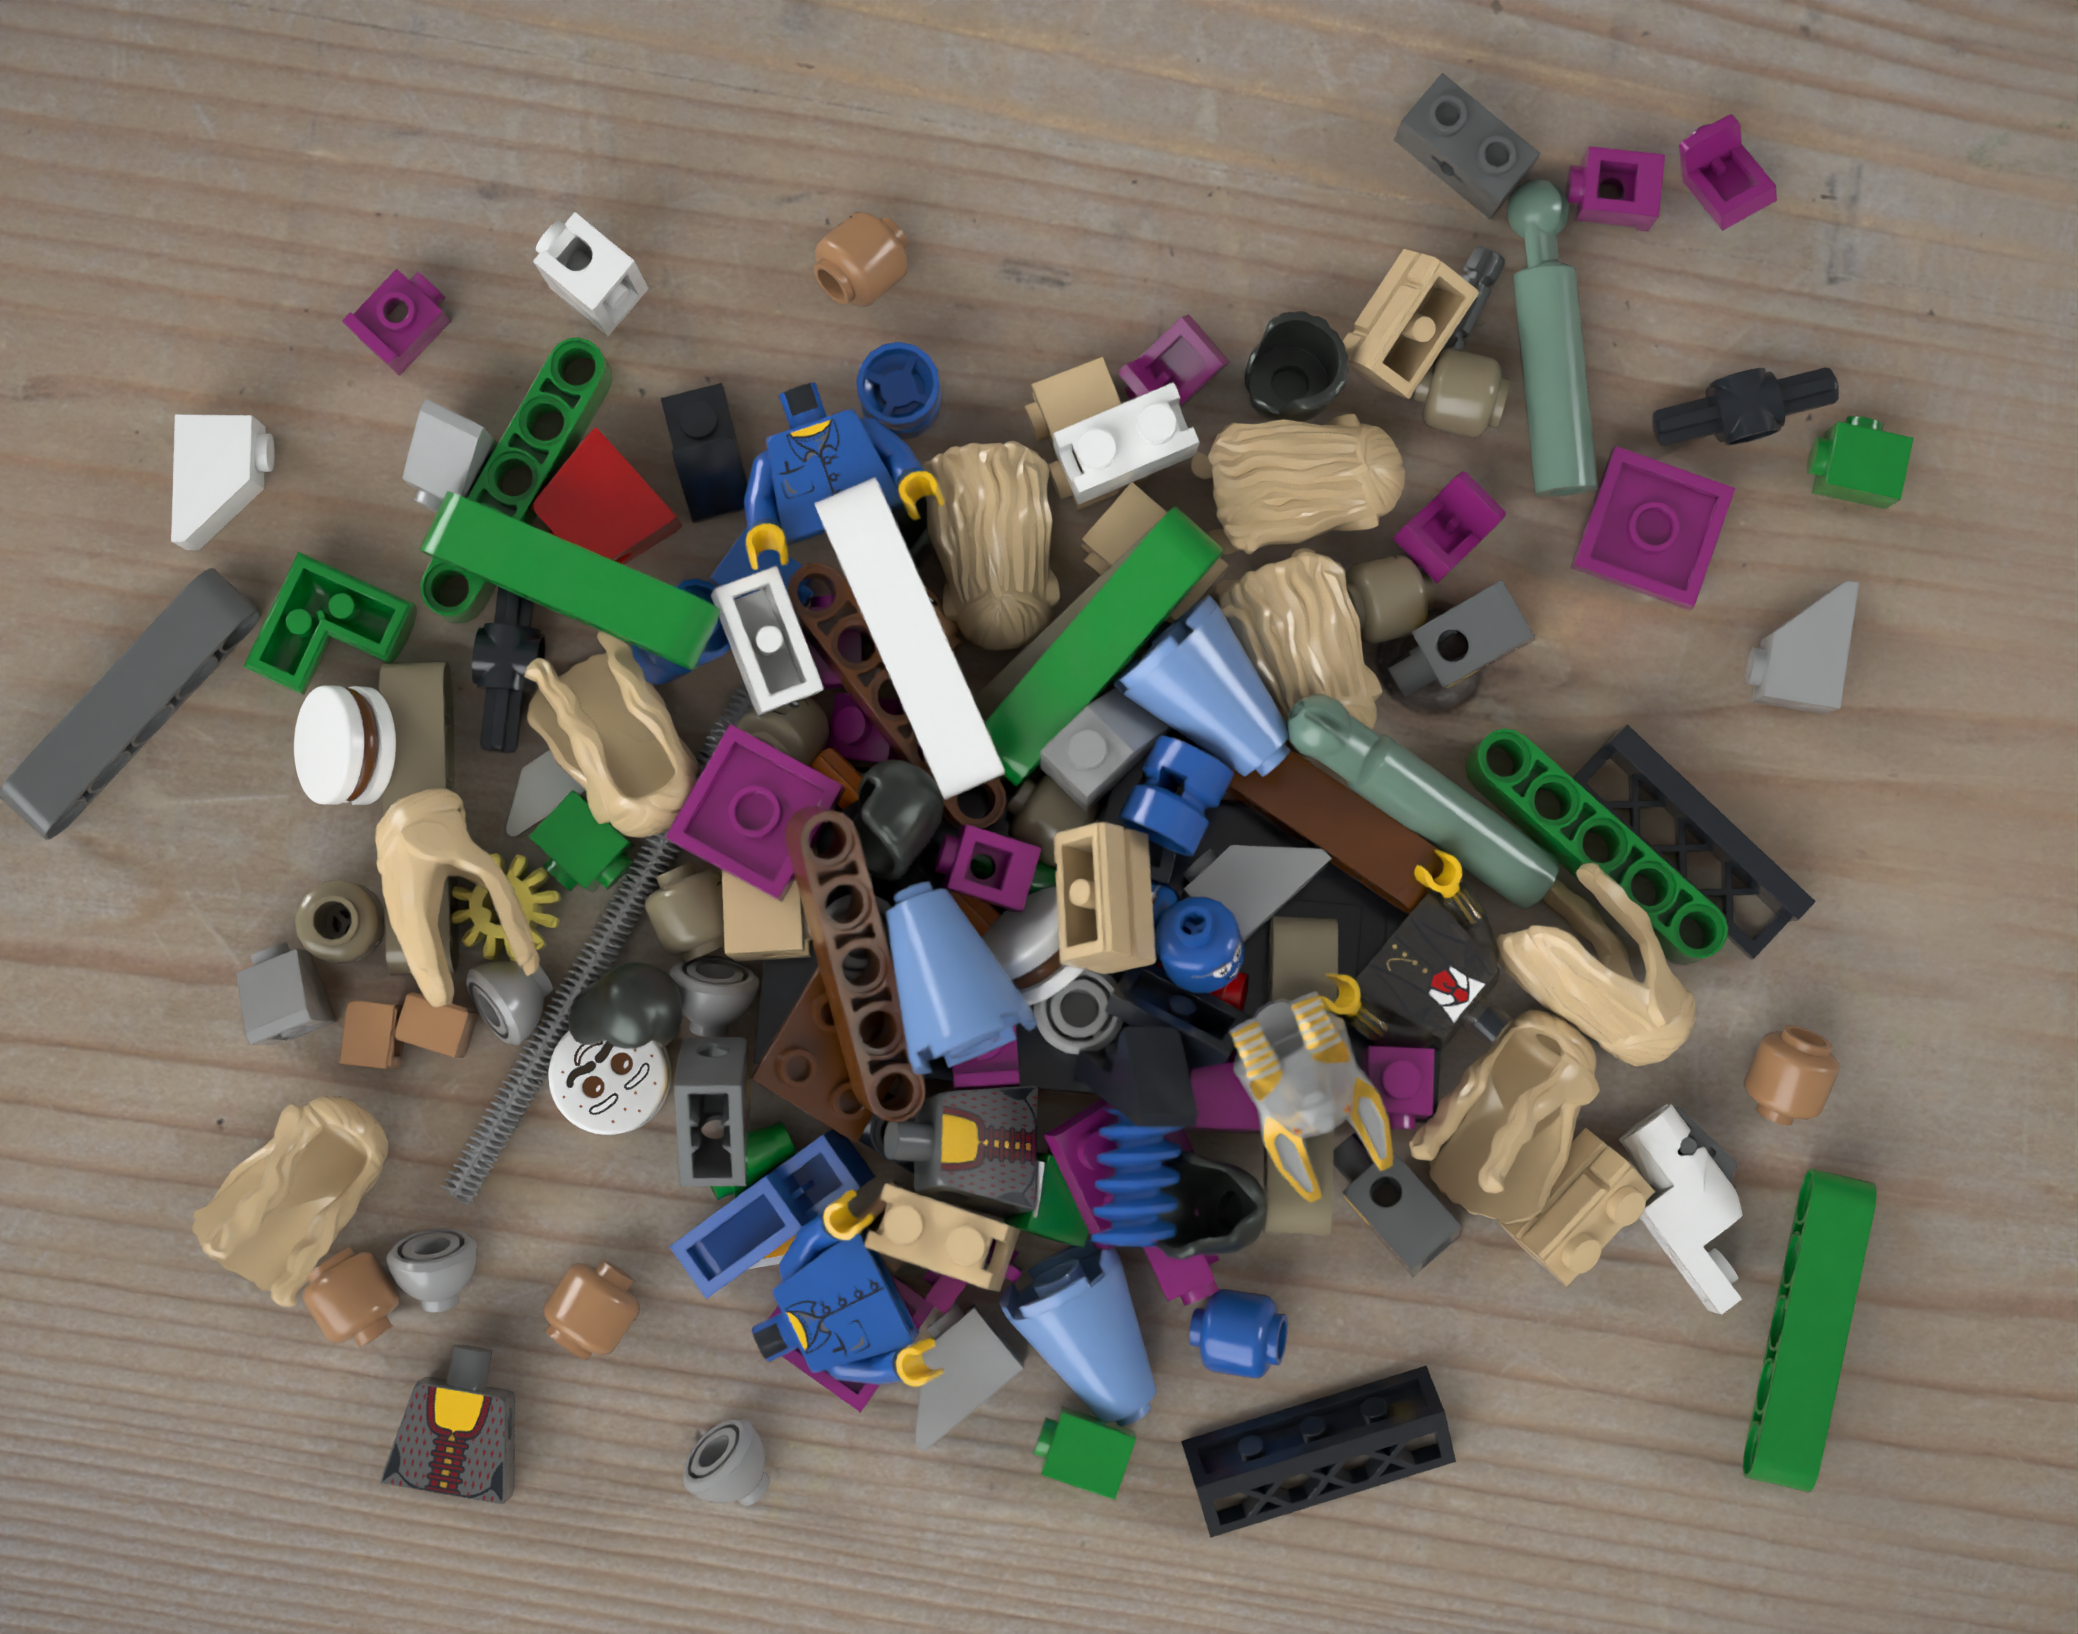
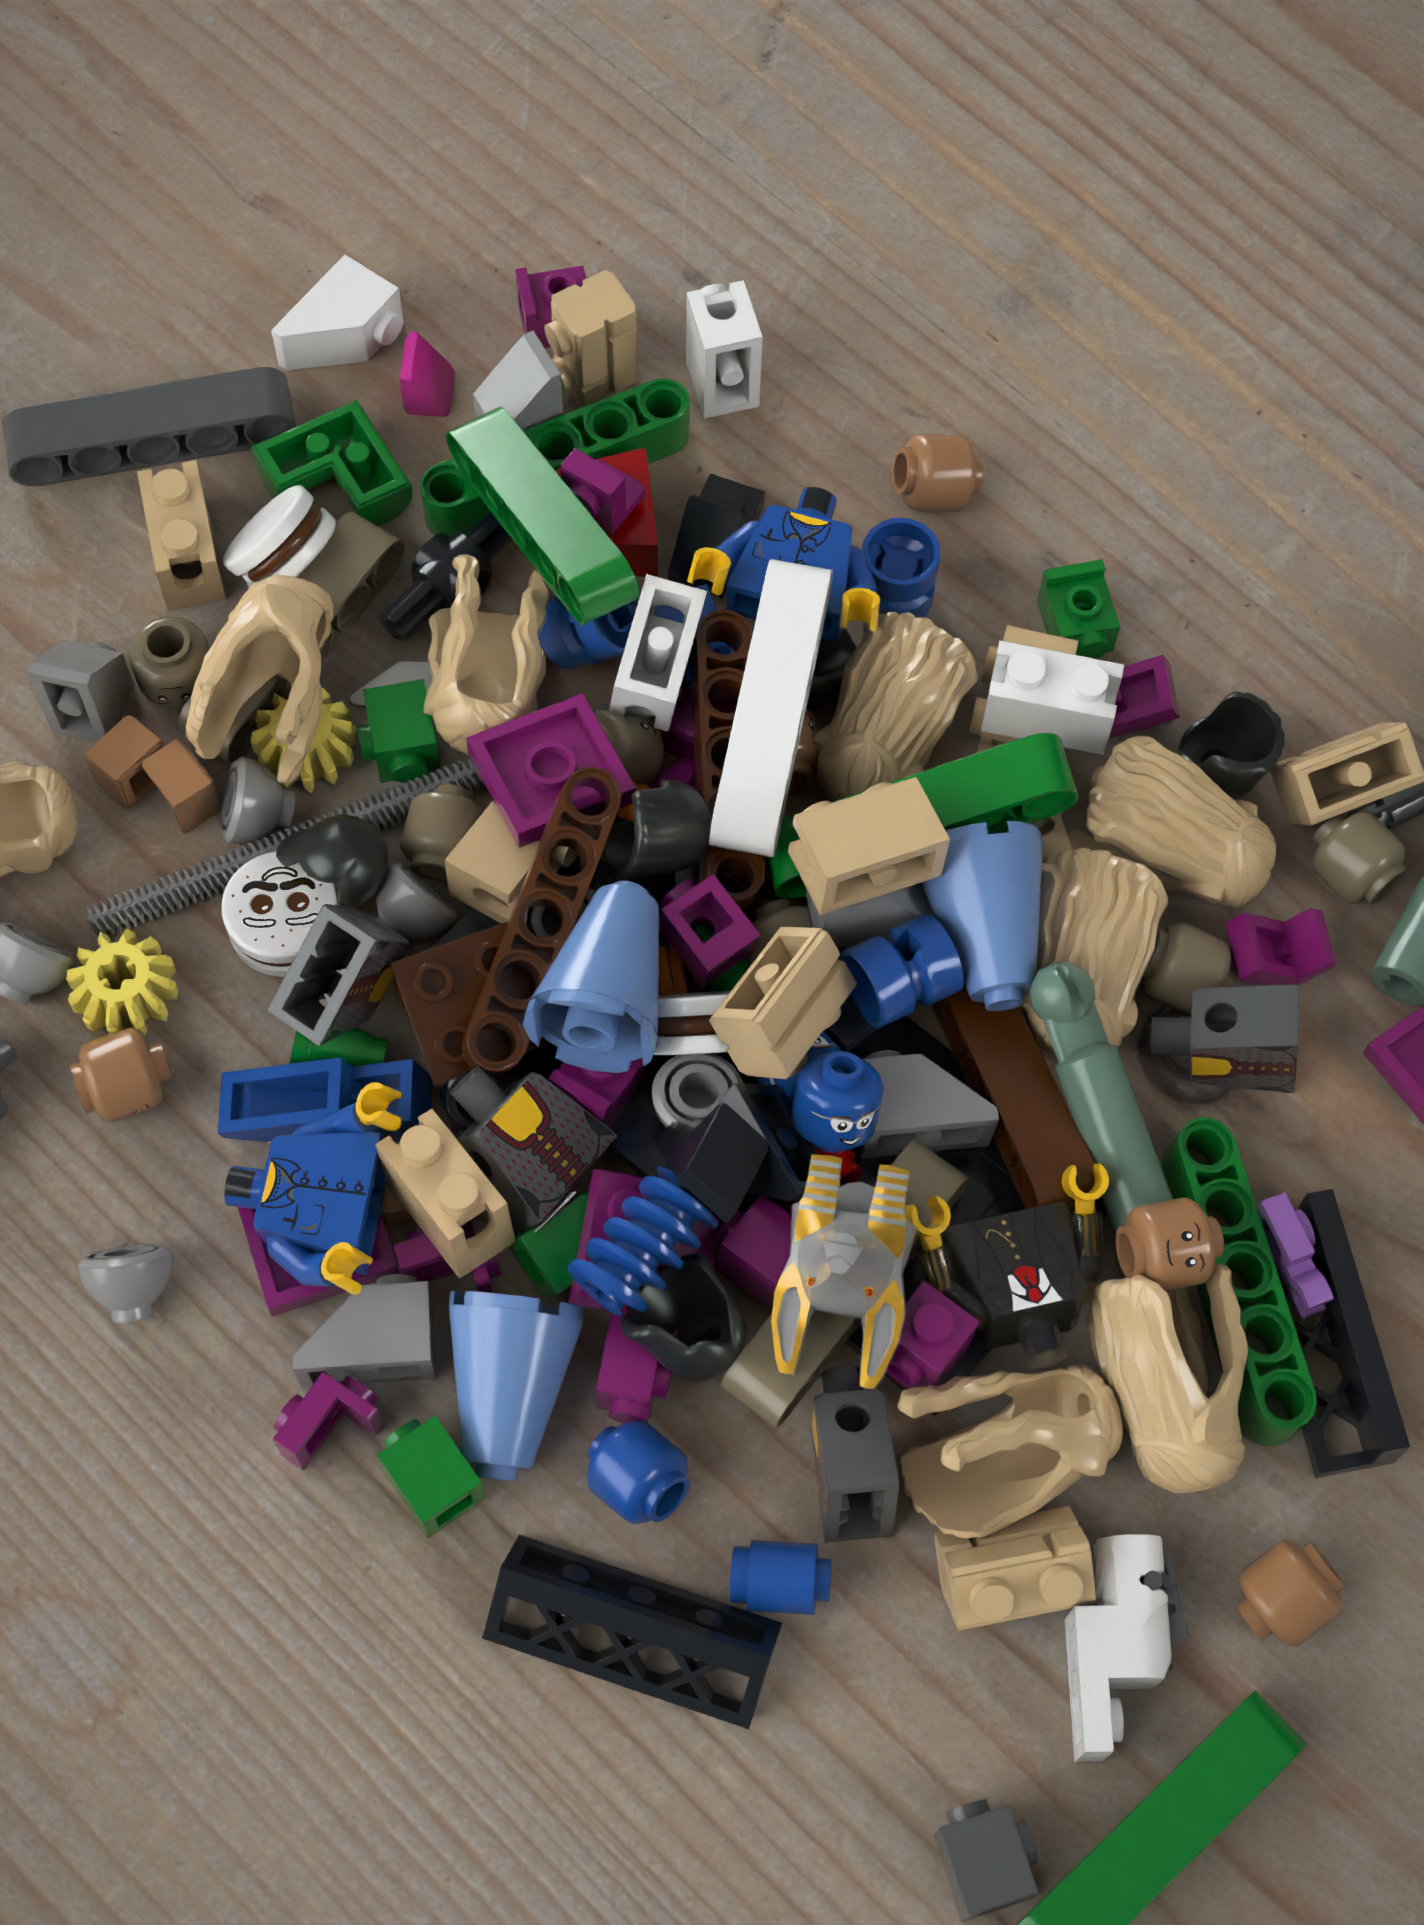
camera: 35 degrees right, 20 degrees down
none -> light yellow gear [66,928,179,1036]
none -> tan brick [137,460,227,610]
none -> magenta bracket [273,1372,384,1470]
none -> dark pink slope [400,332,455,417]
none -> tan brick [544,270,638,407]
none -> magenta bracket [561,448,645,535]
none -> blue brick [730,1540,831,1615]
none -> tan brick [788,777,950,915]
none -> dark grey brick [934,1799,1039,1922]
none -> green brick [1037,559,1120,659]
none -> medium nougat head [1115,1198,1224,1291]
none -> medium lavender plate [1257,1192,1334,1320]

